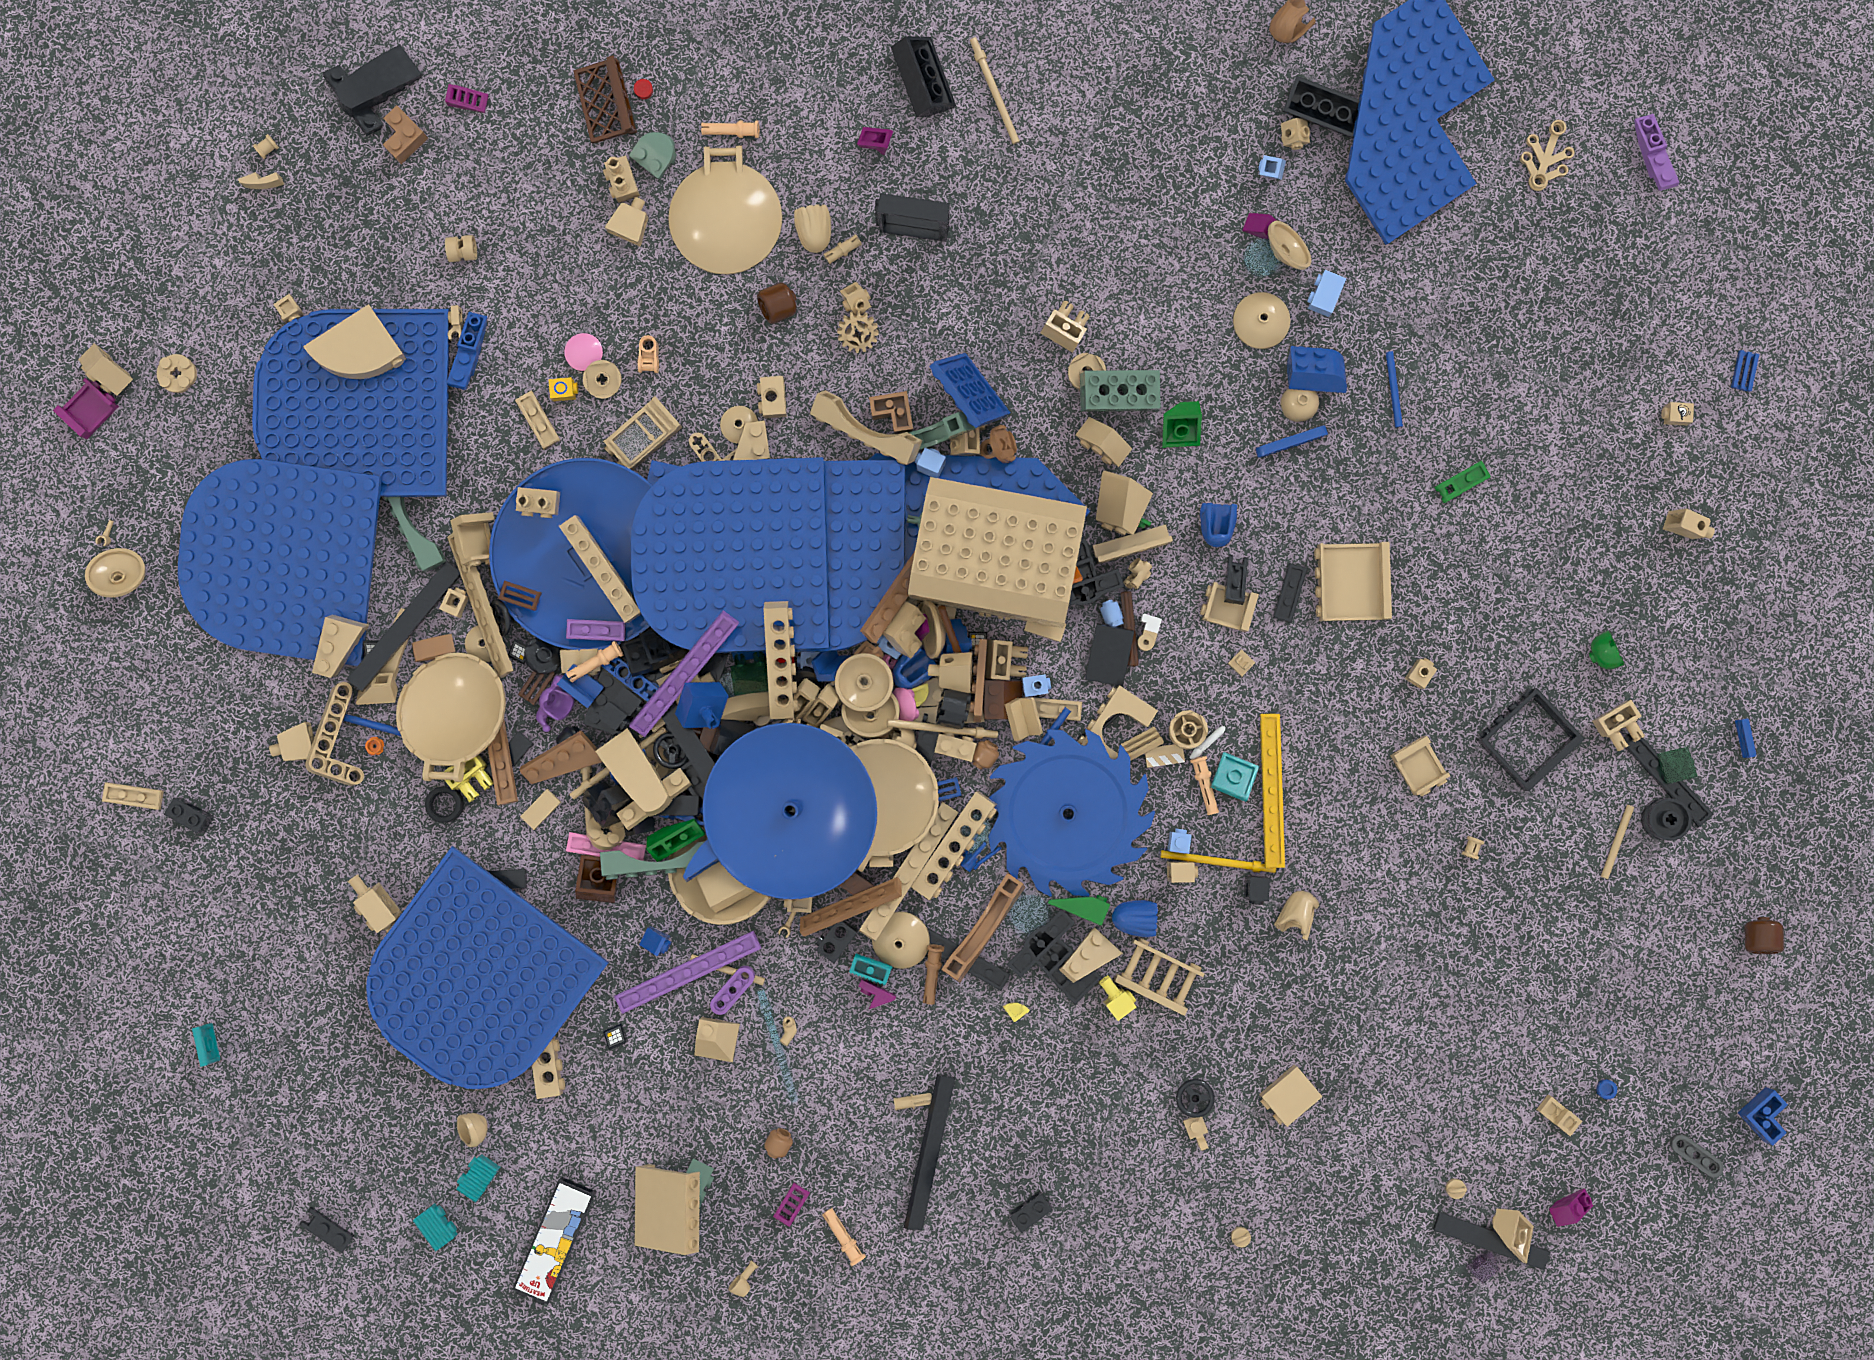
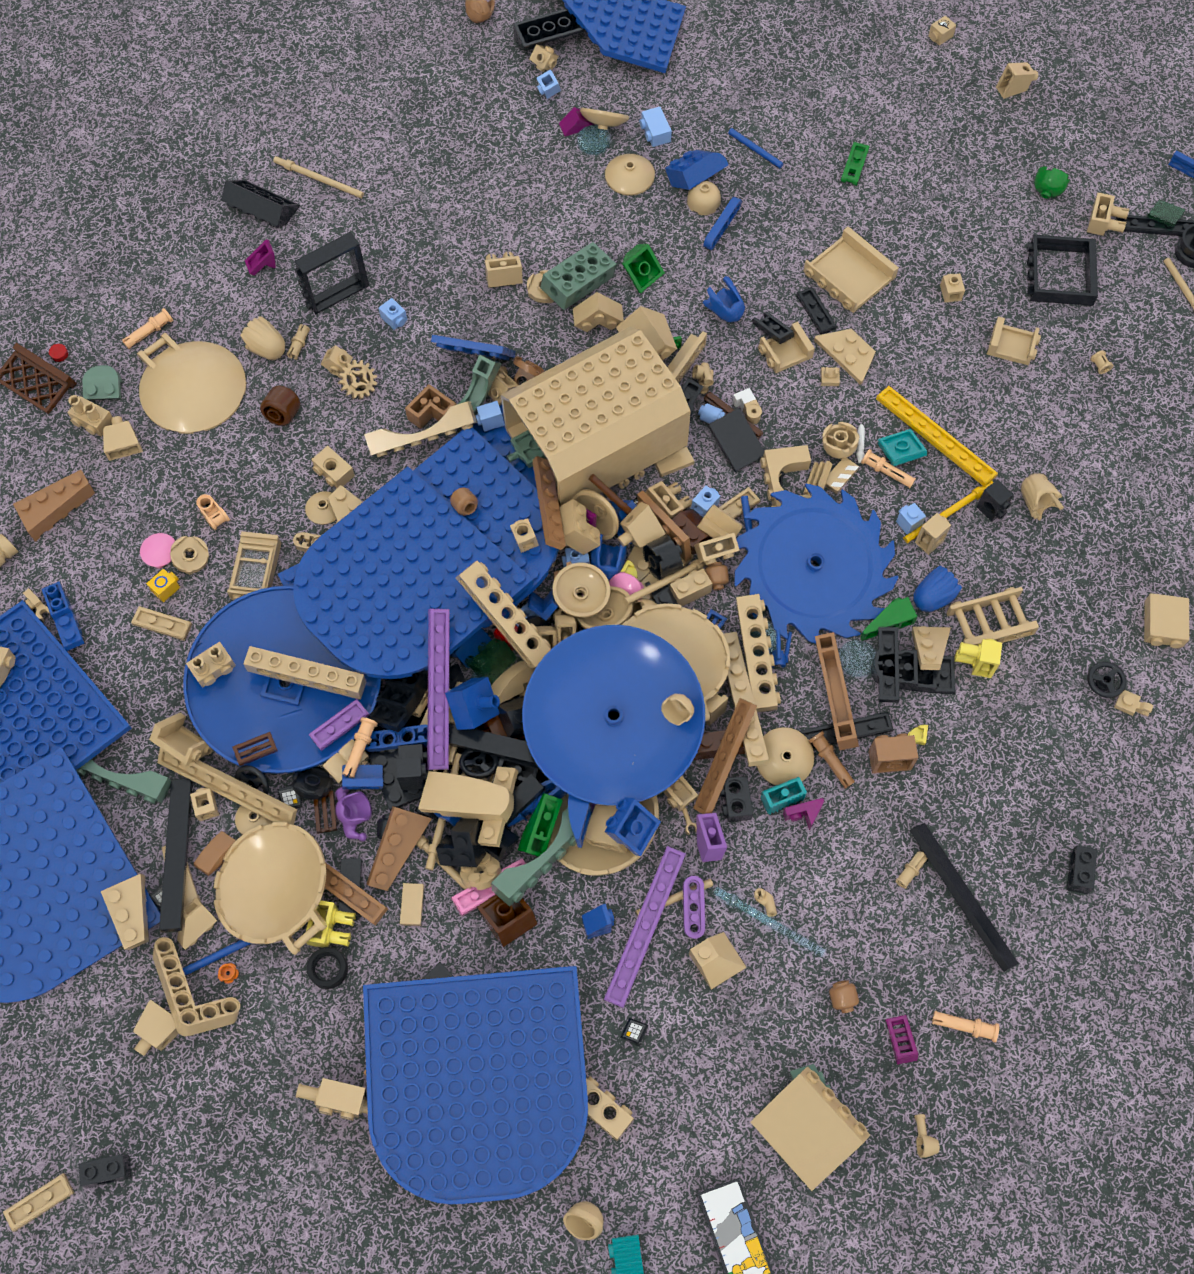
camera: 40 degrees left, 20 degrees down
none -> medium nougat wedge [13,470,95,541]
none -> light blue brick [379,298,407,330]
none -> medium nougat head [450,487,478,516]
none -> tan brick [510,518,539,553]
none -> blue plate [604,797,661,857]
none -> tan hair [661,694,694,726]
none -> tan brick [694,533,740,565]
none -> medium lavender slope [696,813,727,862]
none -> tan wing [814,329,876,385]
none -> medium nougat brick [868,733,918,773]

